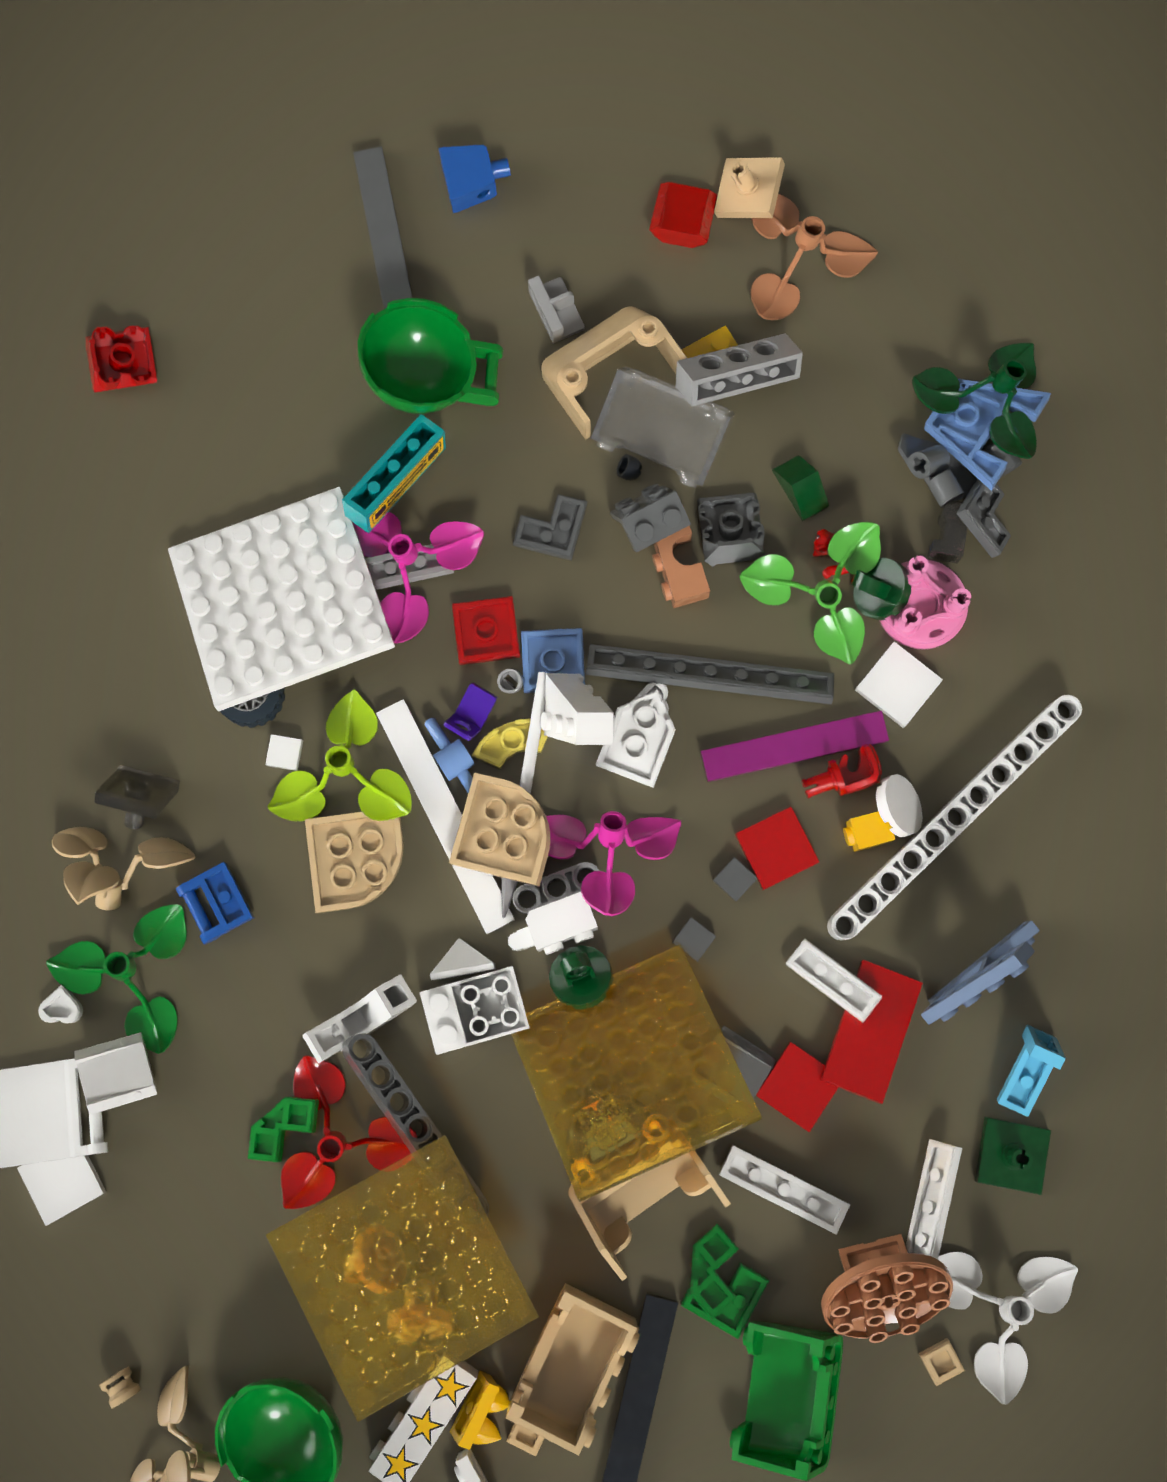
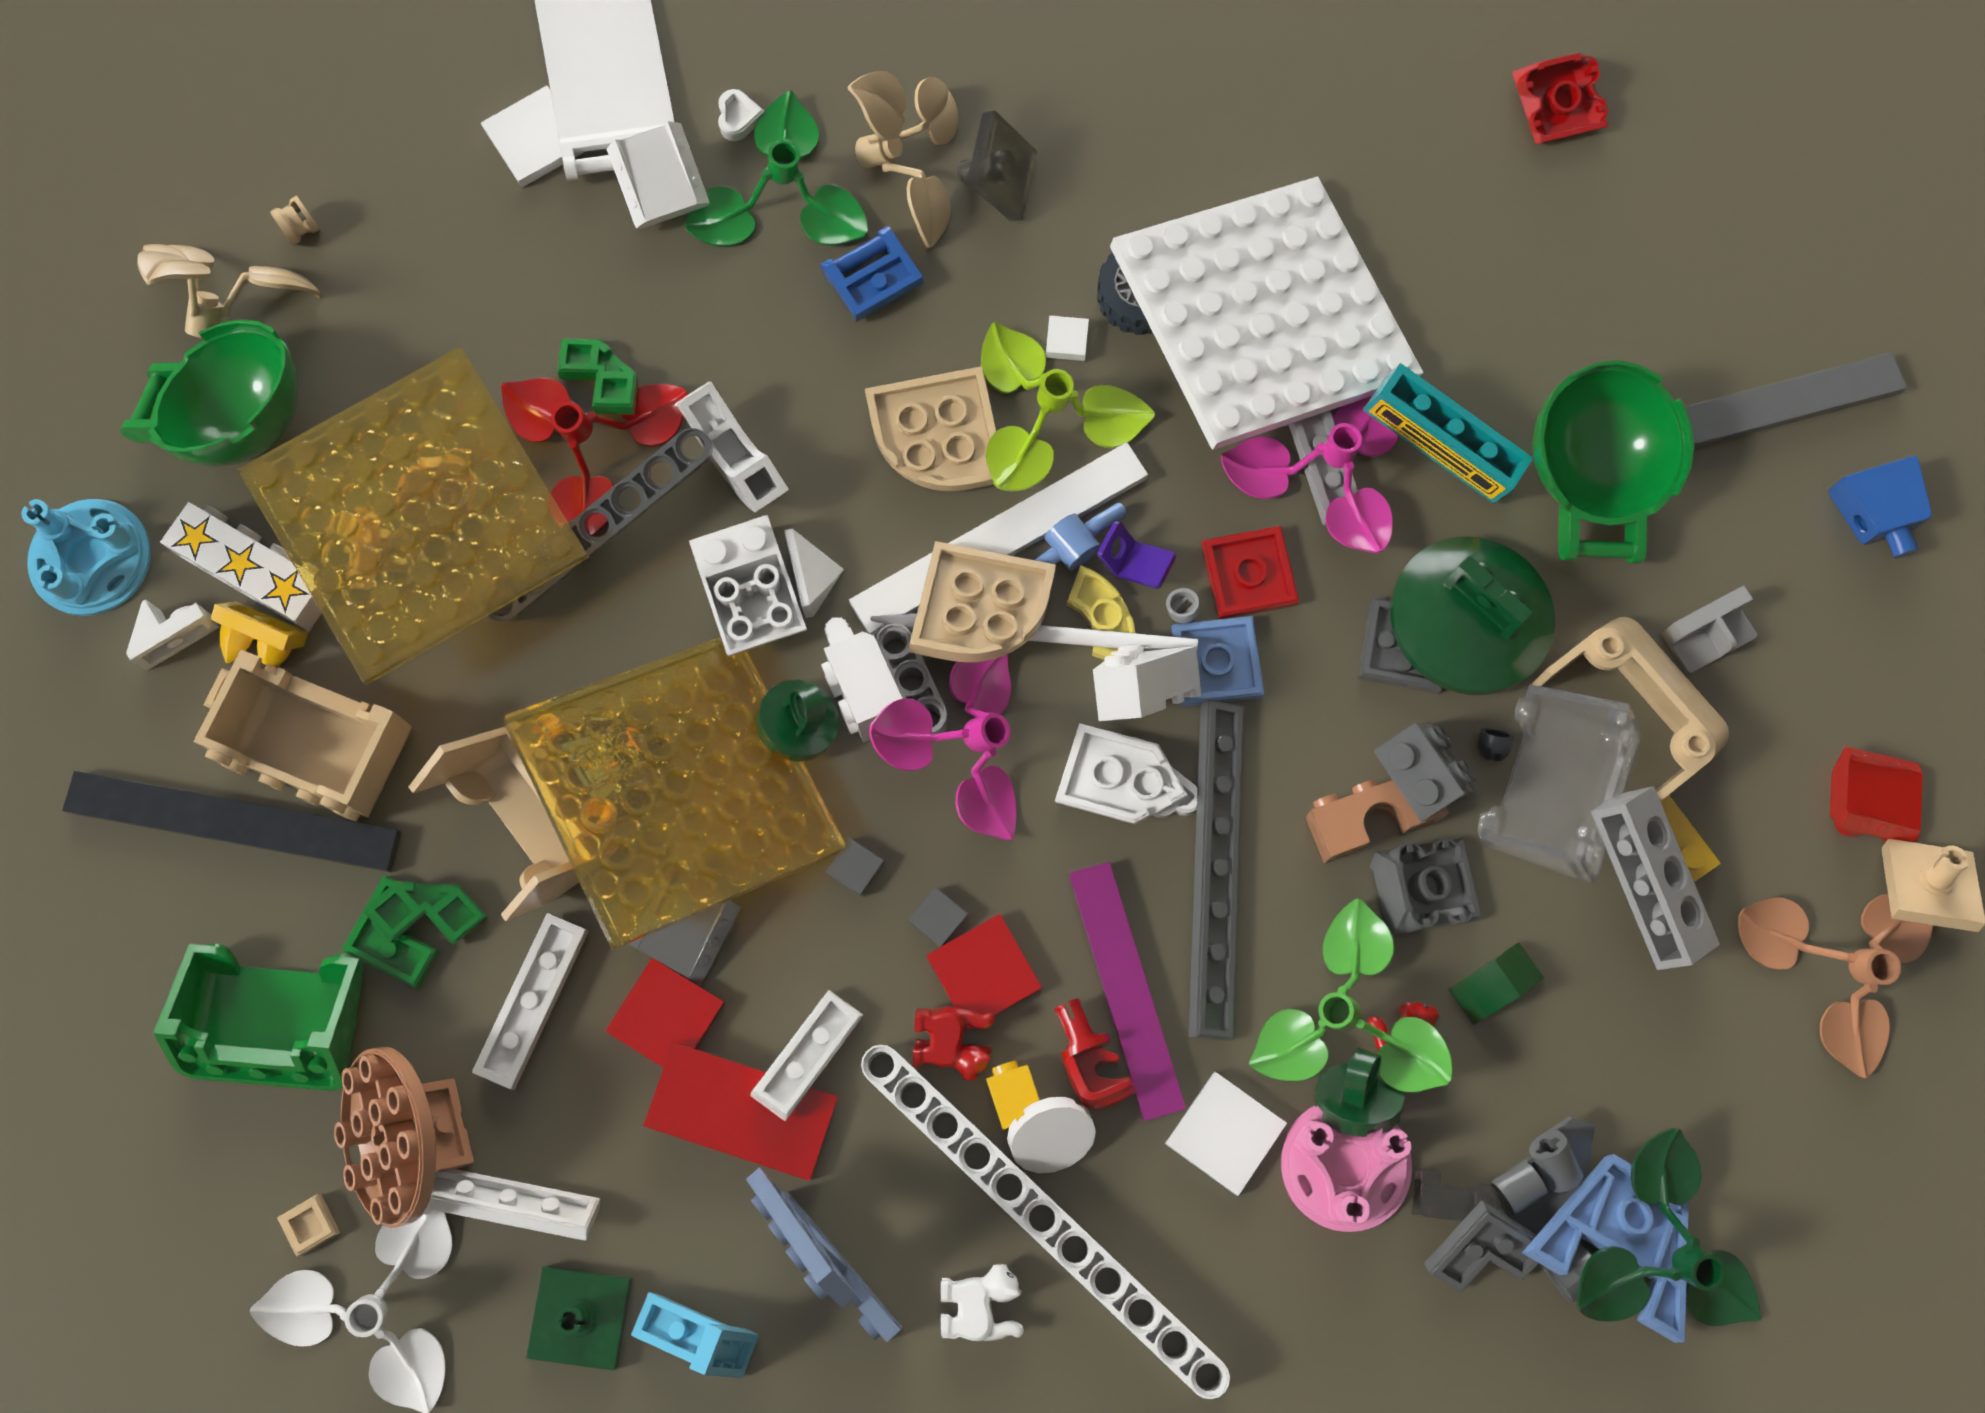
camera: 85 degrees right, 5 degrees down
none -> red animal [912,1006,995,1081]
none -> white animal [941,1264,1024,1341]
none -> dark green bracket [1390,536,1555,695]

